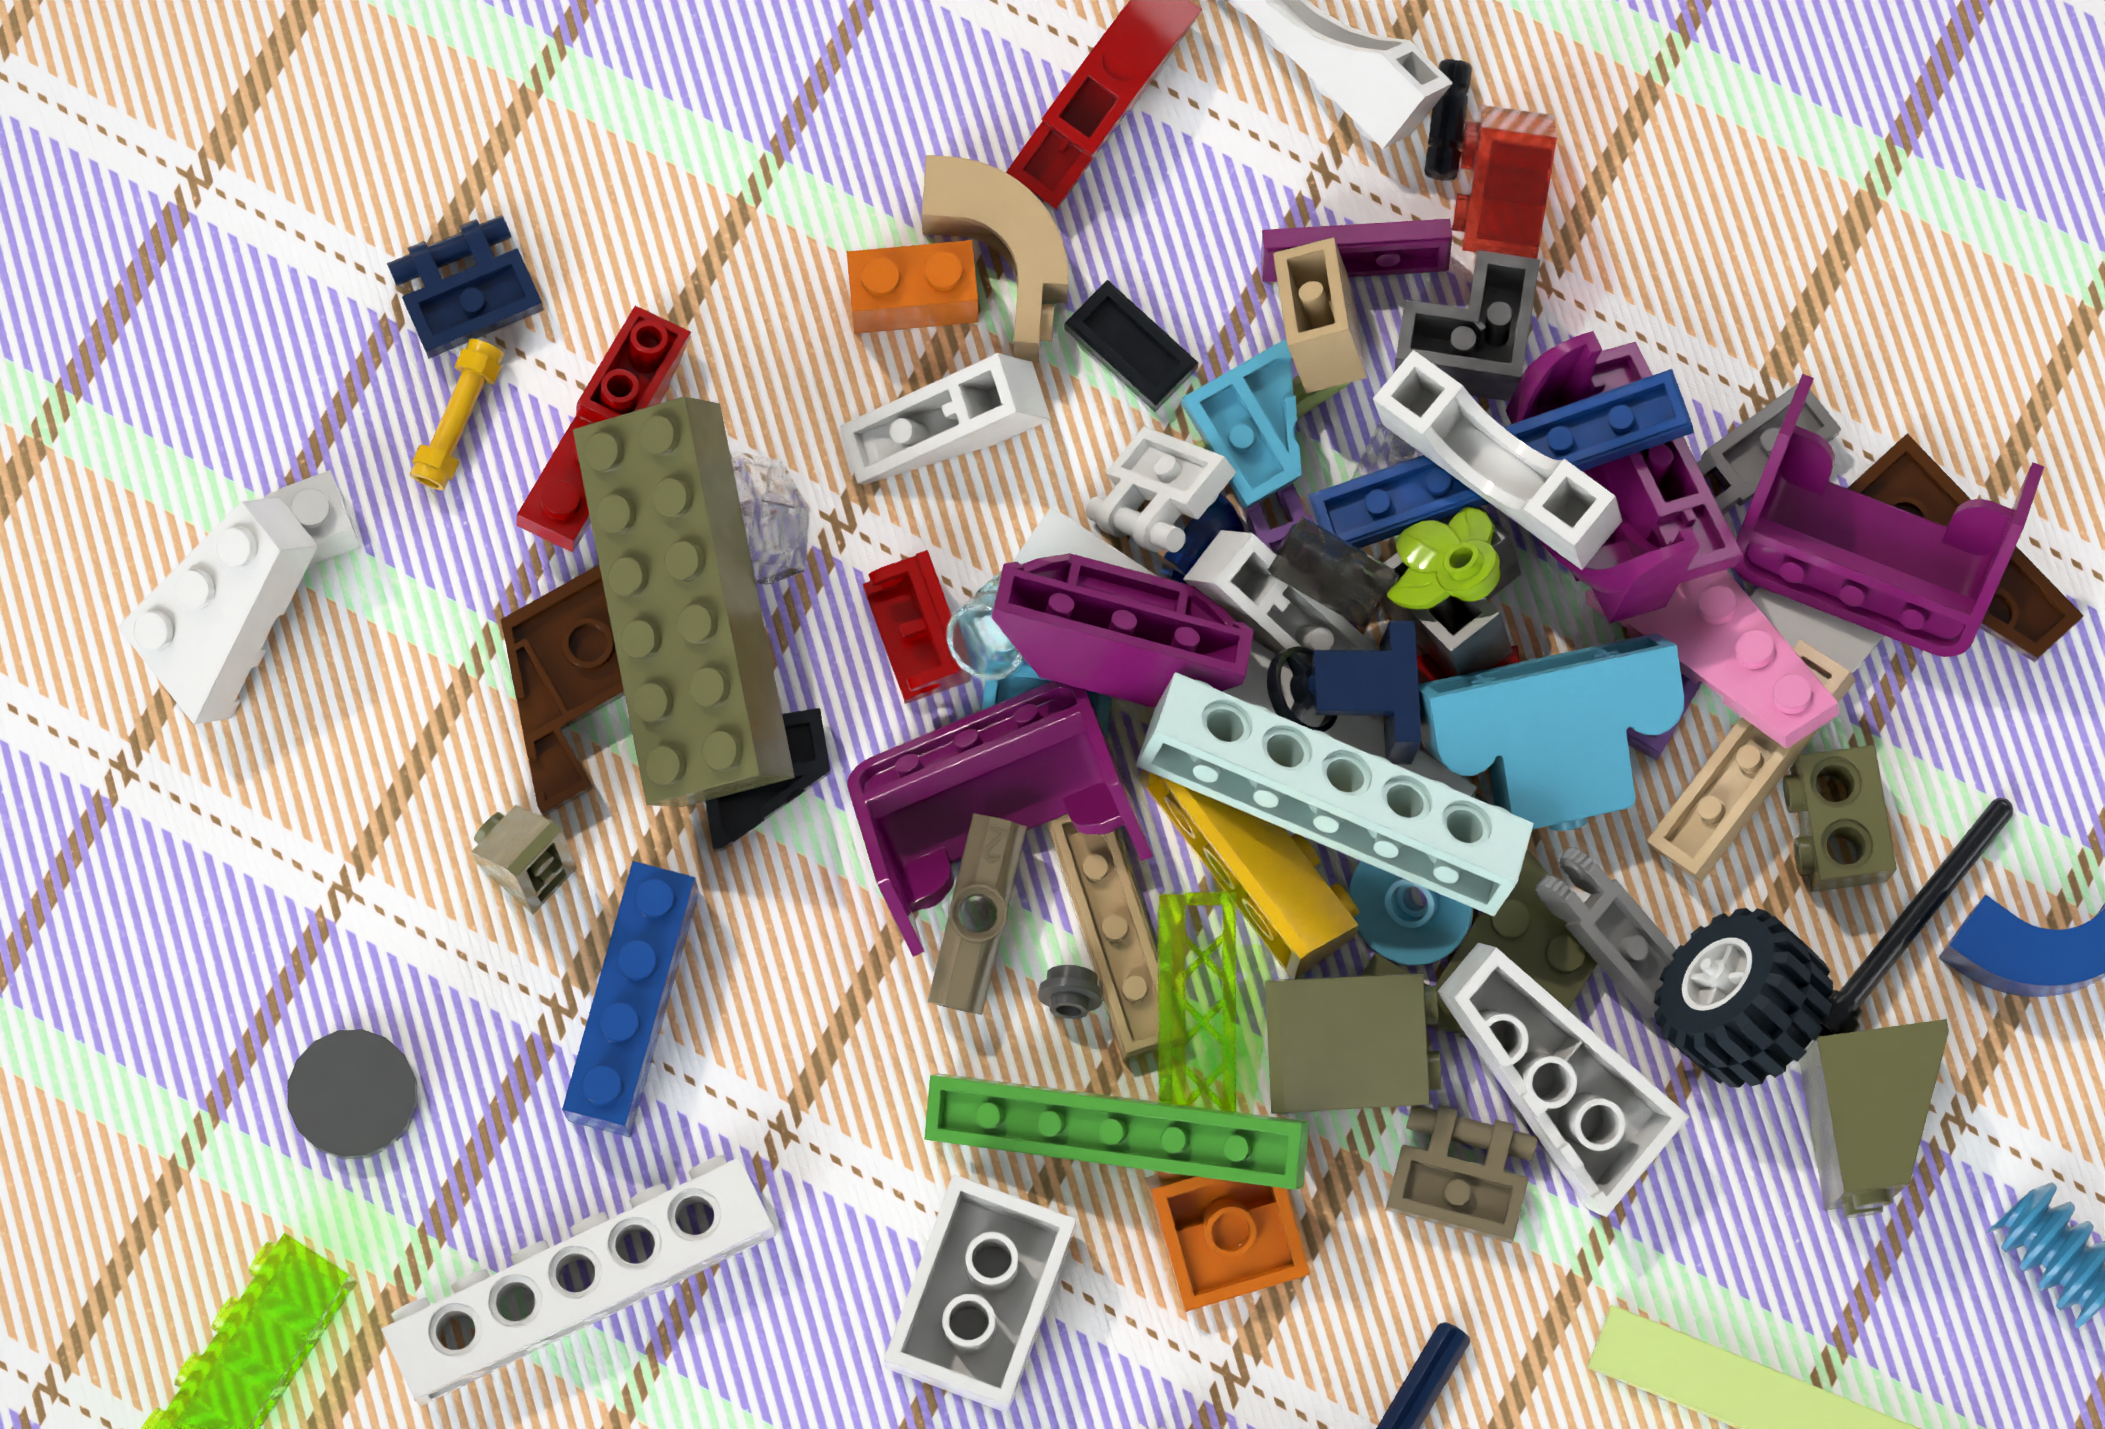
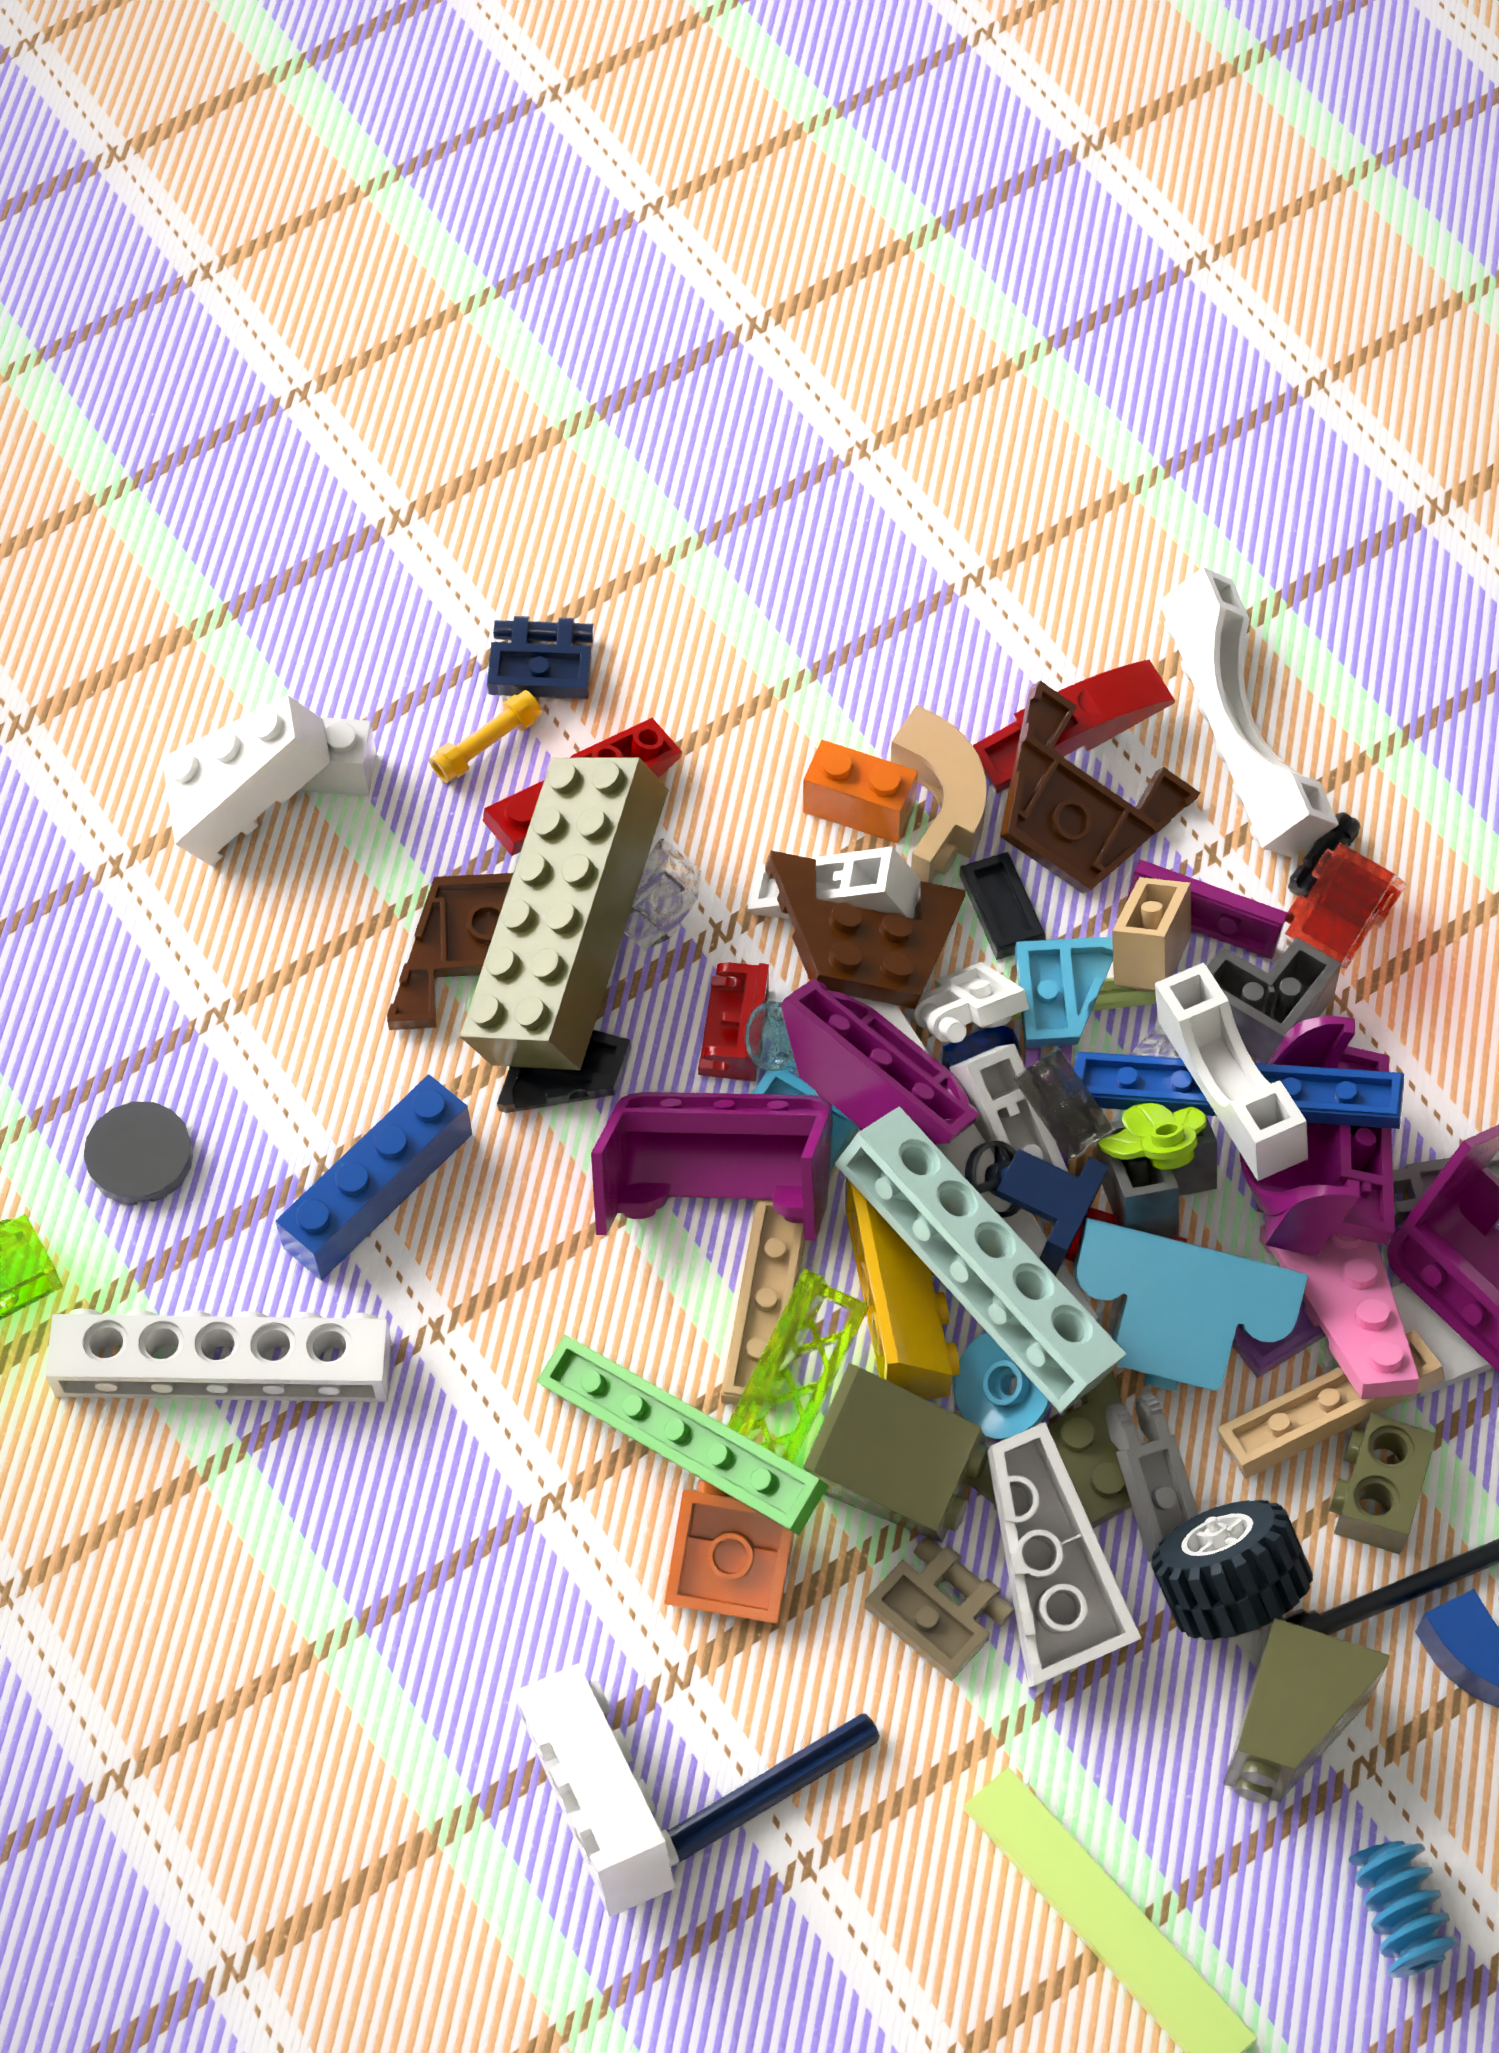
camera: 30 degrees right, 15 degrees down
olive slope [471,805,577,915] -> none
white brick [884,1174,1077,1413] -> none
dark tan piece [927,813,1027,1015] -> none
dark grey plate [1038,965,1103,1019] -> none
none -> reddish brown wing [765,850,966,1009]
none -> reddish brown wing [1000,680,1201,894]

